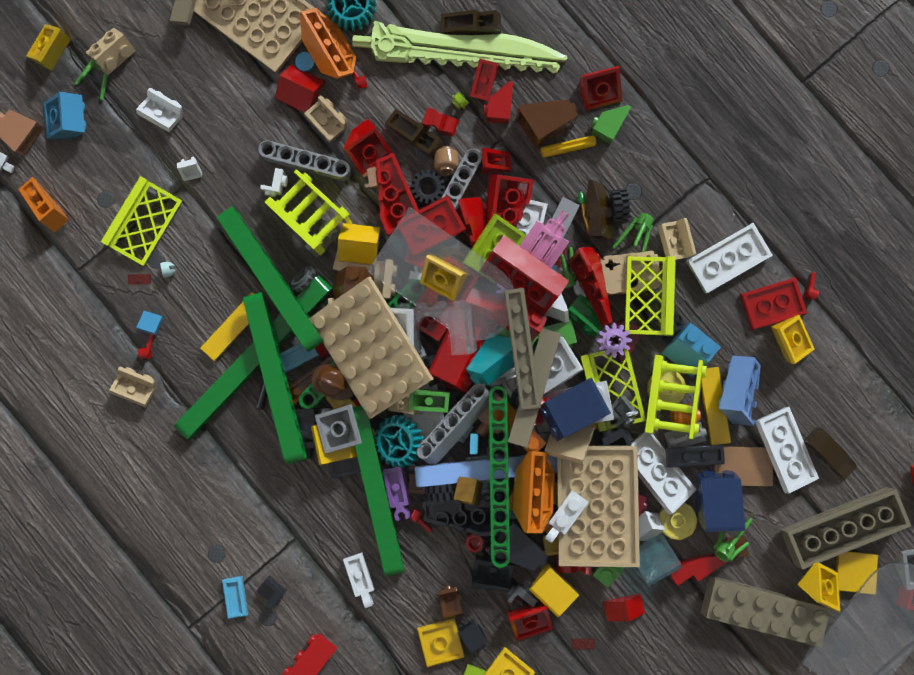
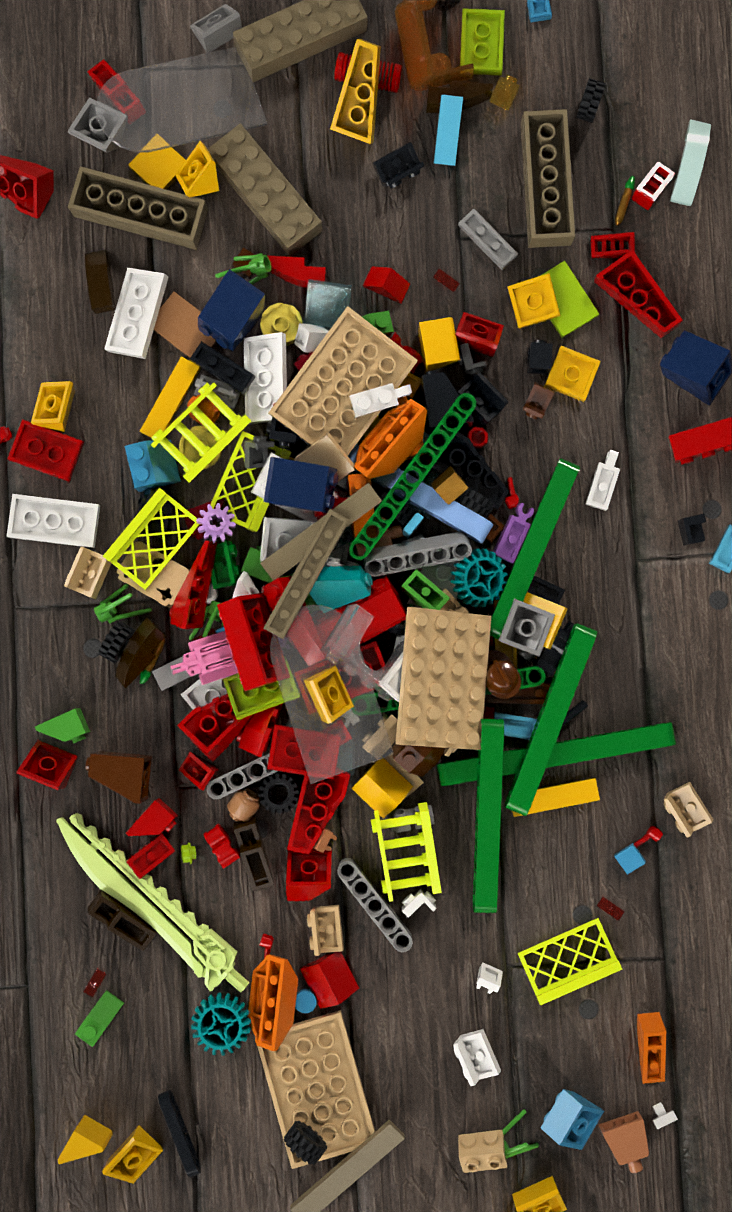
camera: 140 degrees left, 0 degrees up
light aqua hinge [160,262,176,278] -> none
dark grey gear [290,266,316,293] -> none
yellow axle [541,135,596,158] -> none
medium blue wedge [718,356,761,426] -> none

